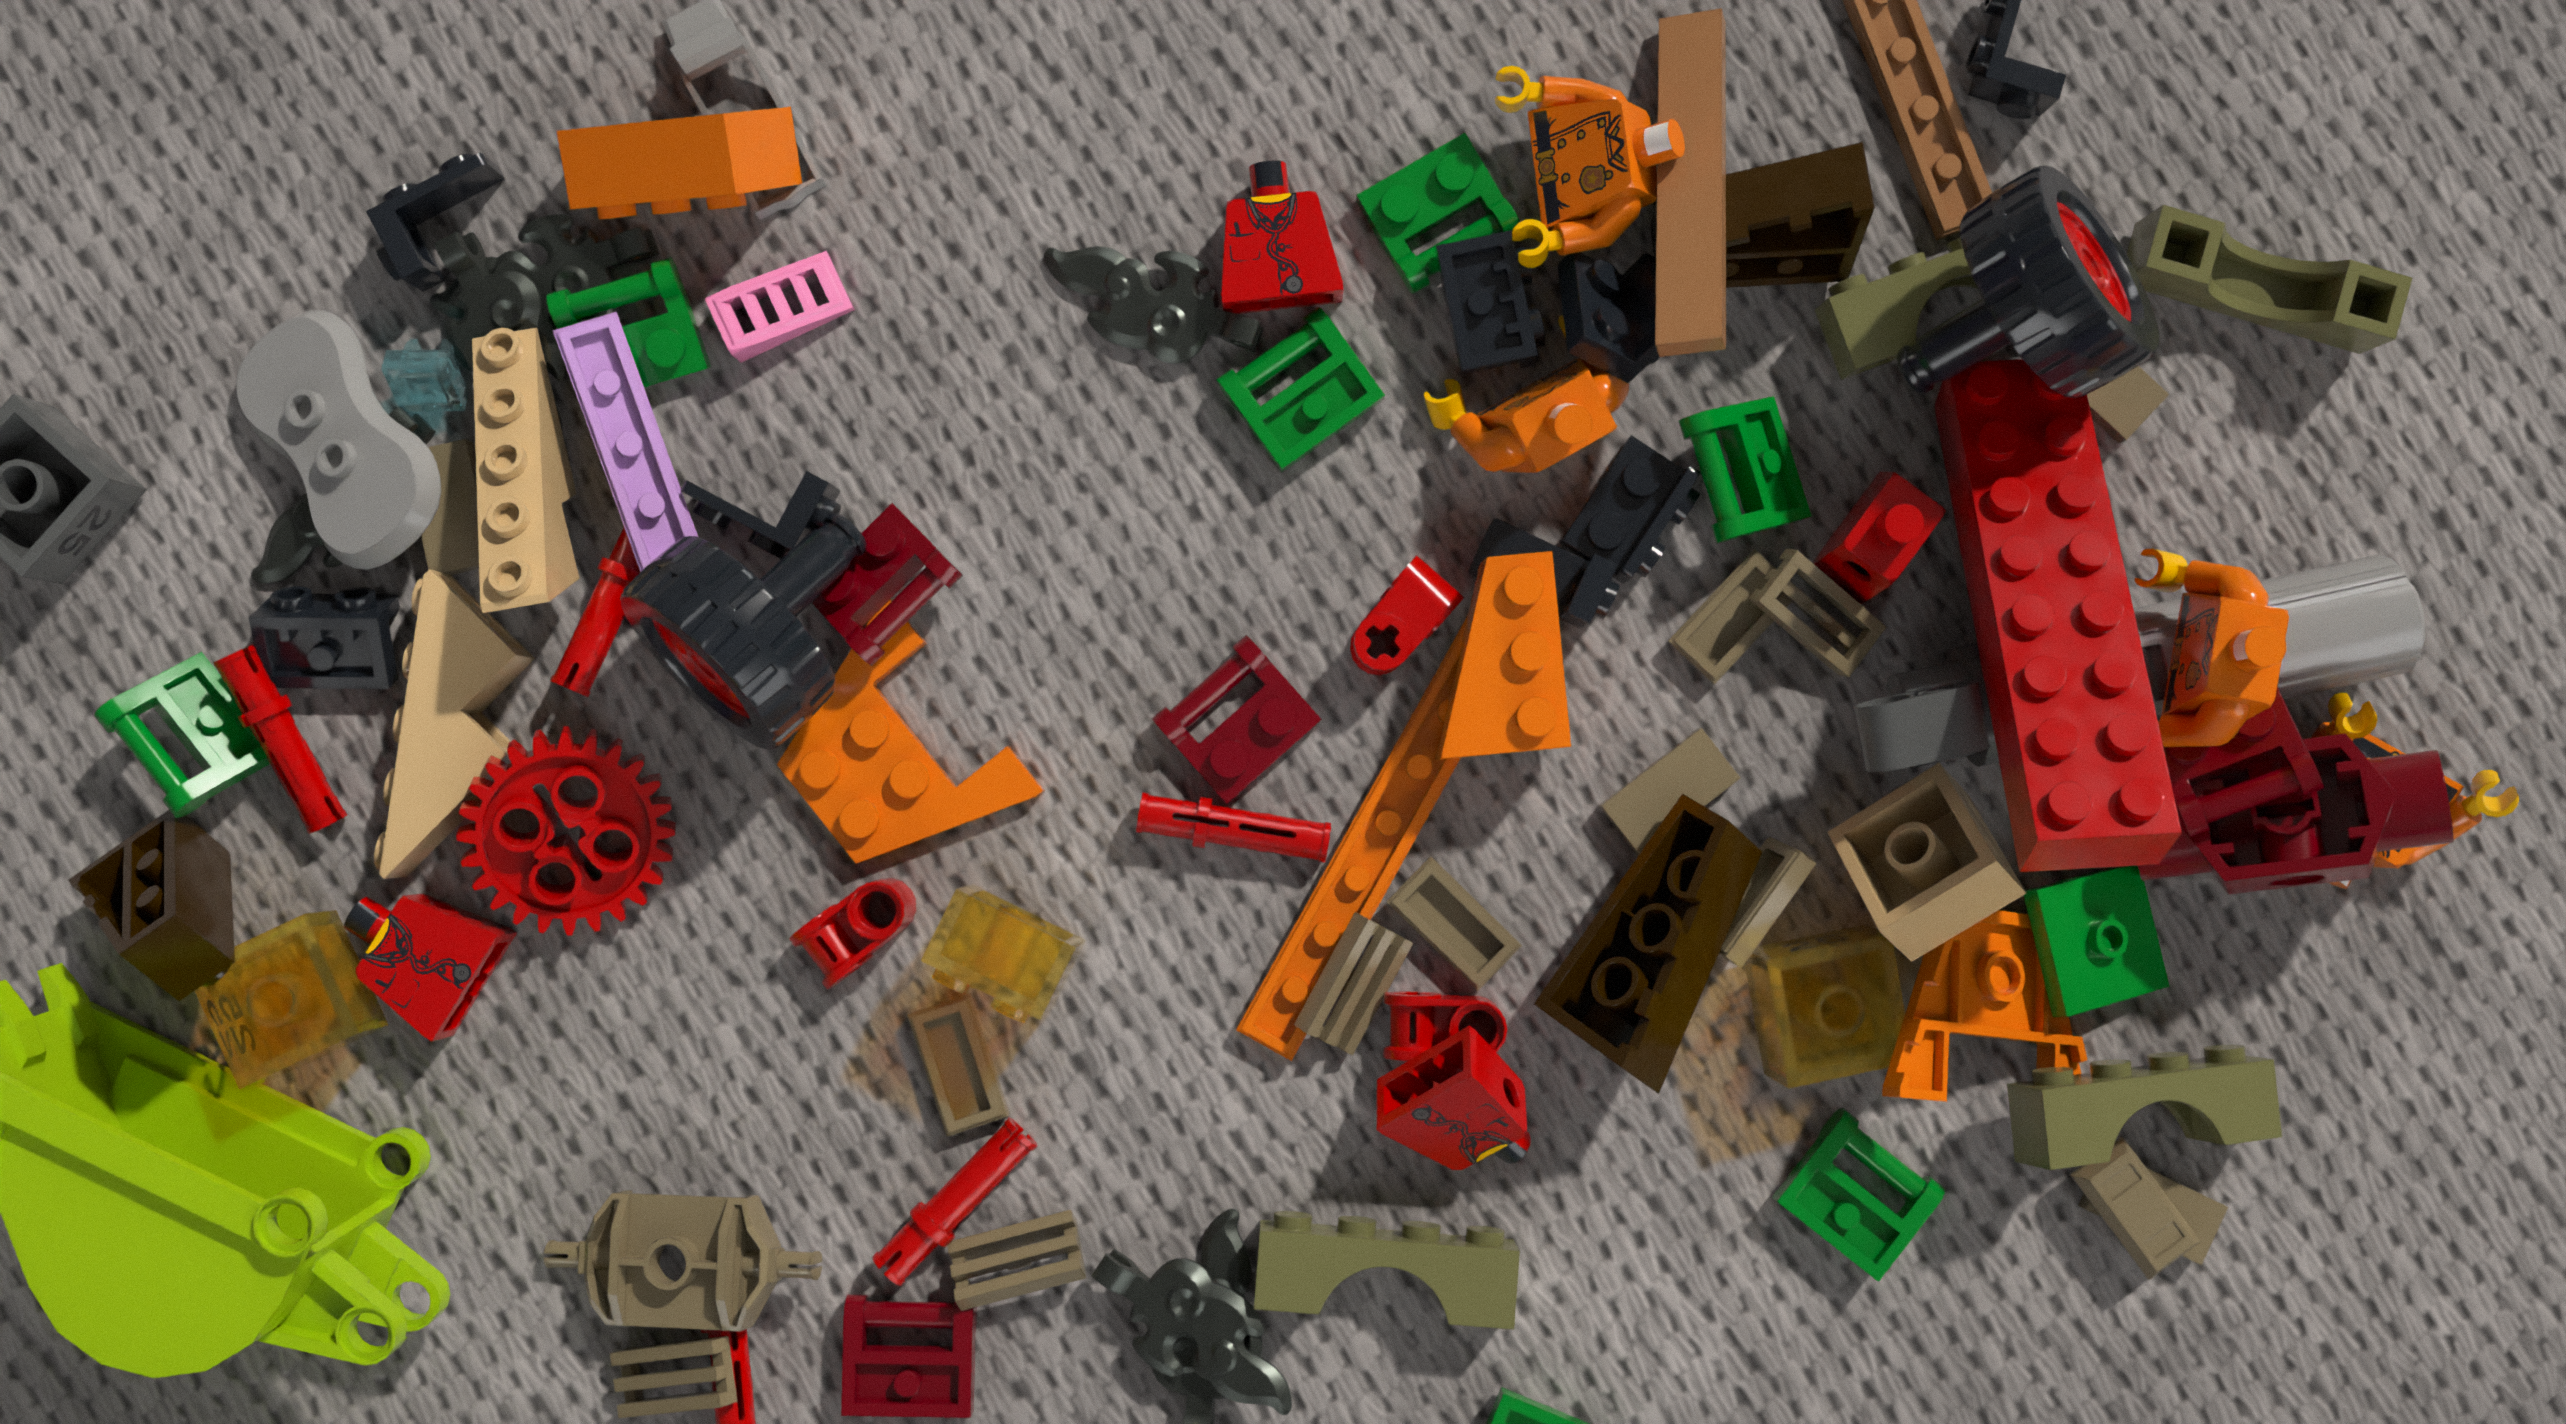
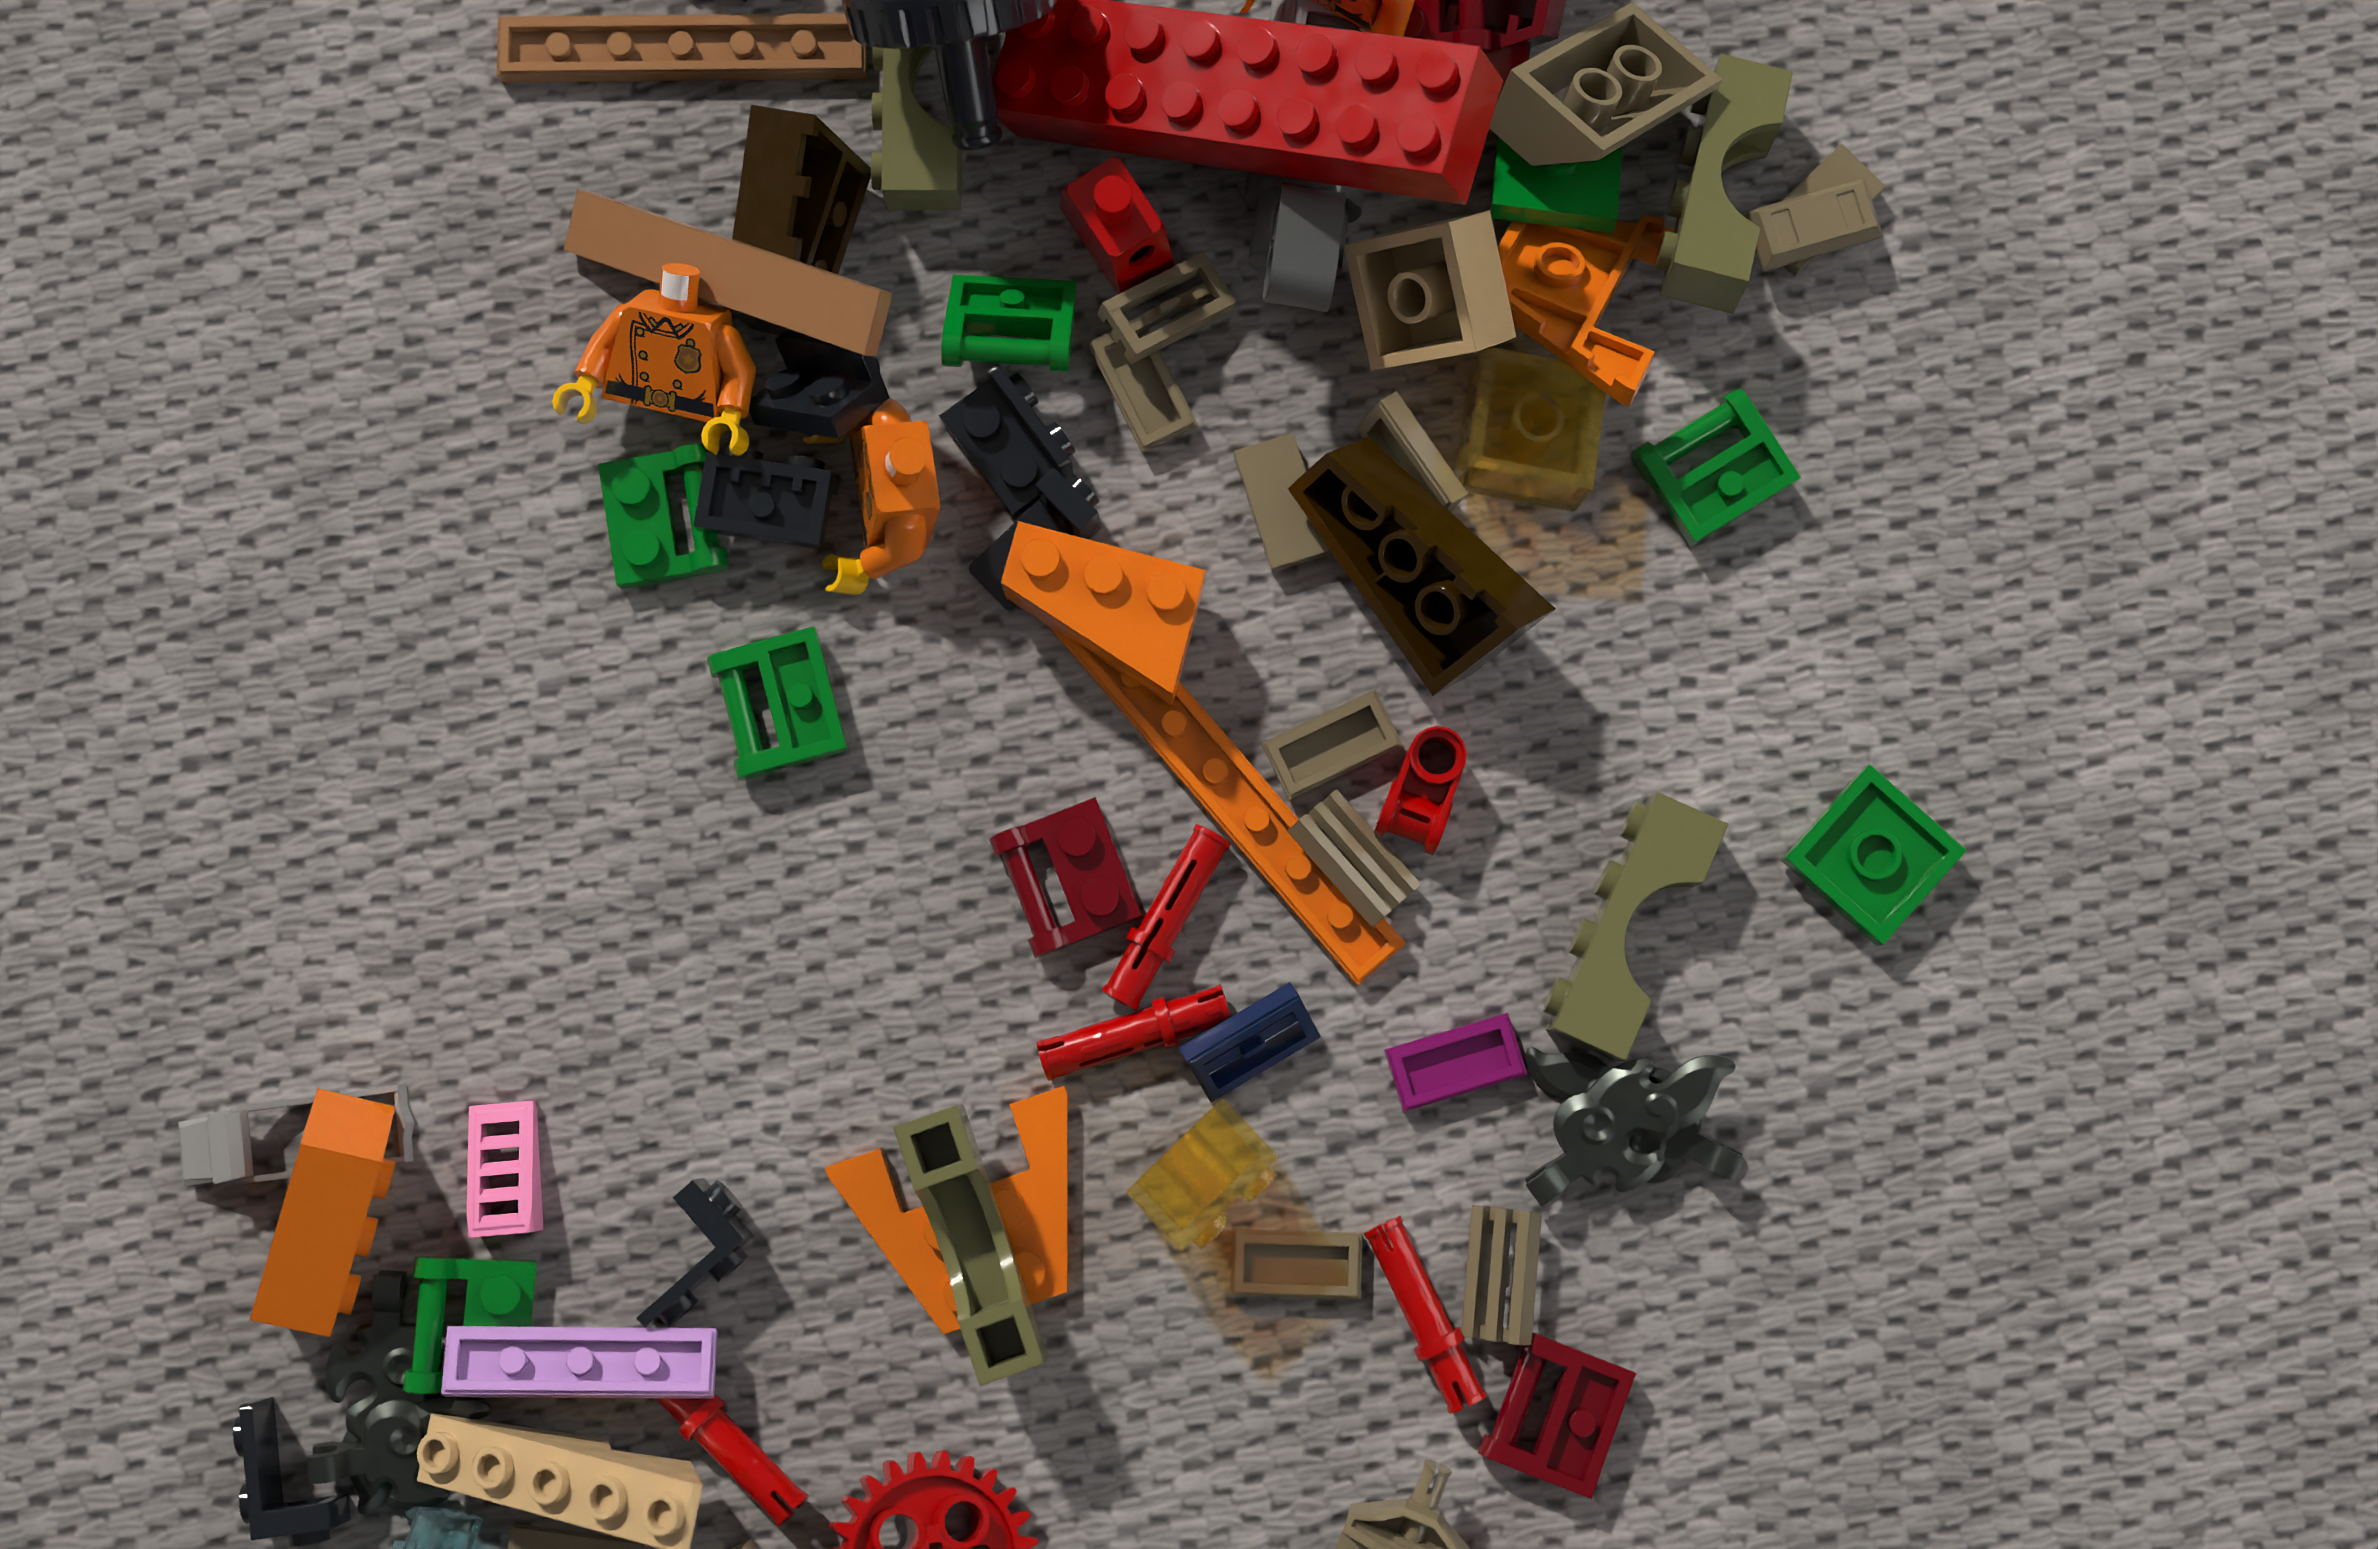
camera: 65 degrees left, 5 degrees down
black wheel [620,514,867,750] -> none
red piece [789,878,916,990] -> none
dark red plate [812,503,963,666] -> none
pearl dark grey piece [1044,246,1264,364] -> none
red torso [1221,160,1344,314] -> none
red piece [1350,555,1465,676] -> none
red torso [1376,1025,1531,1170] -> none
none -> olive arch [893,1105,1049,1386]
none -> red pin [1036,984,1231,1081]
none -> dark blue tile [1179,982,1321,1103]
none -> magenta tile [1384,1013,1527,1112]
none -> dark tan slope [1489,2,1723,166]

